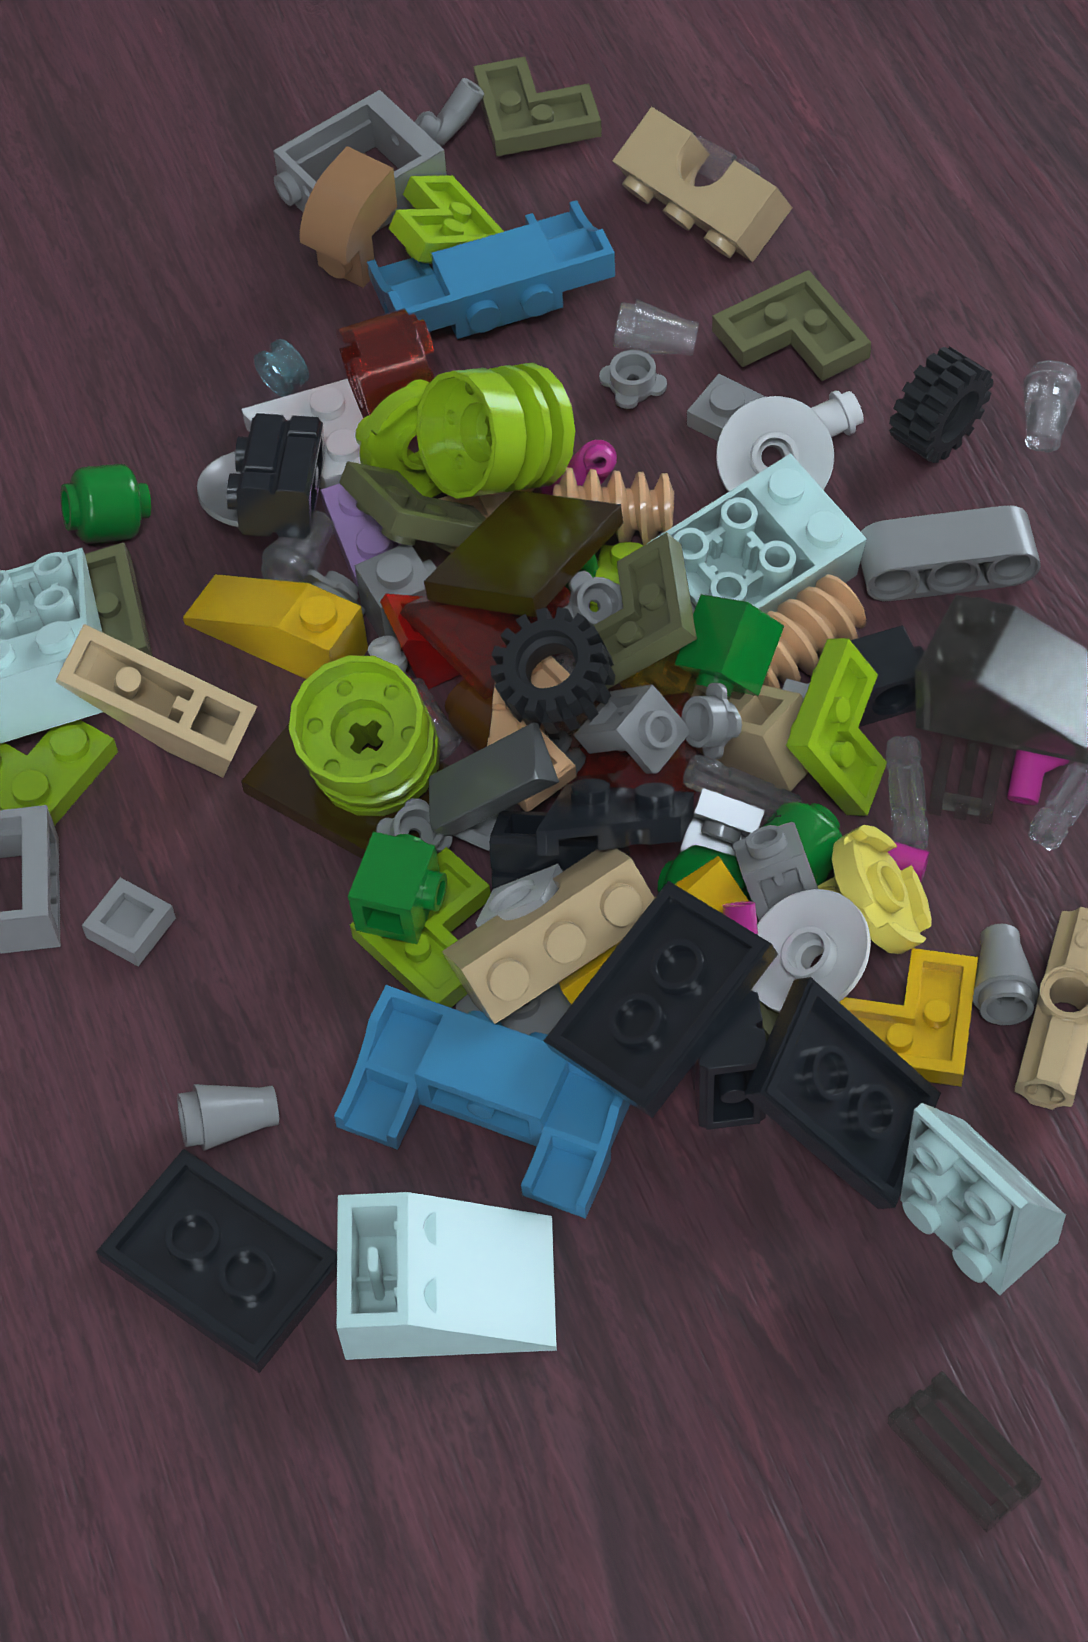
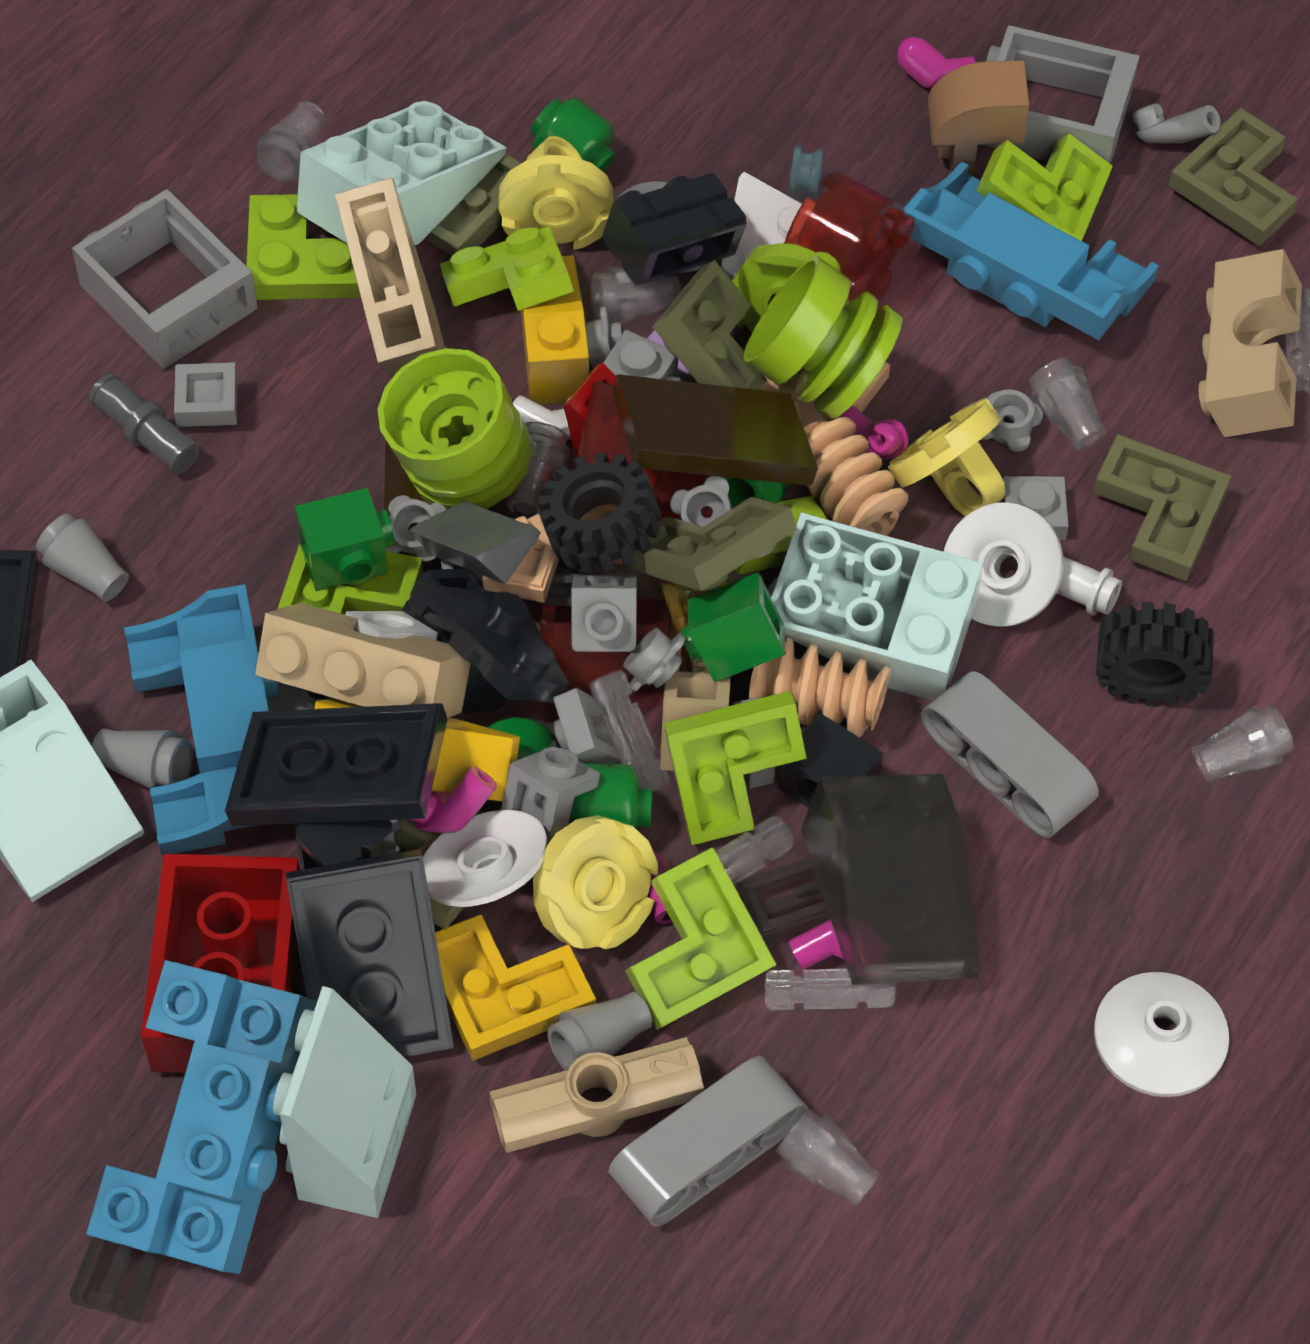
camera: 50 degrees right, 0 degrees up
none -> dark azure bracket [86,960,316,1274]
none -> dark grey pin [88,373,201,475]
none -> light grey cone [92,728,193,789]
none -> red brick [141,854,300,1073]
none -> lime plate [440,226,574,311]
none -> light yellow tile [498,136,614,250]
none -> lime plate [625,847,776,1030]
none -> light yellow tile [888,398,1006,516]
none -> dark pink arm [897,37,976,89]

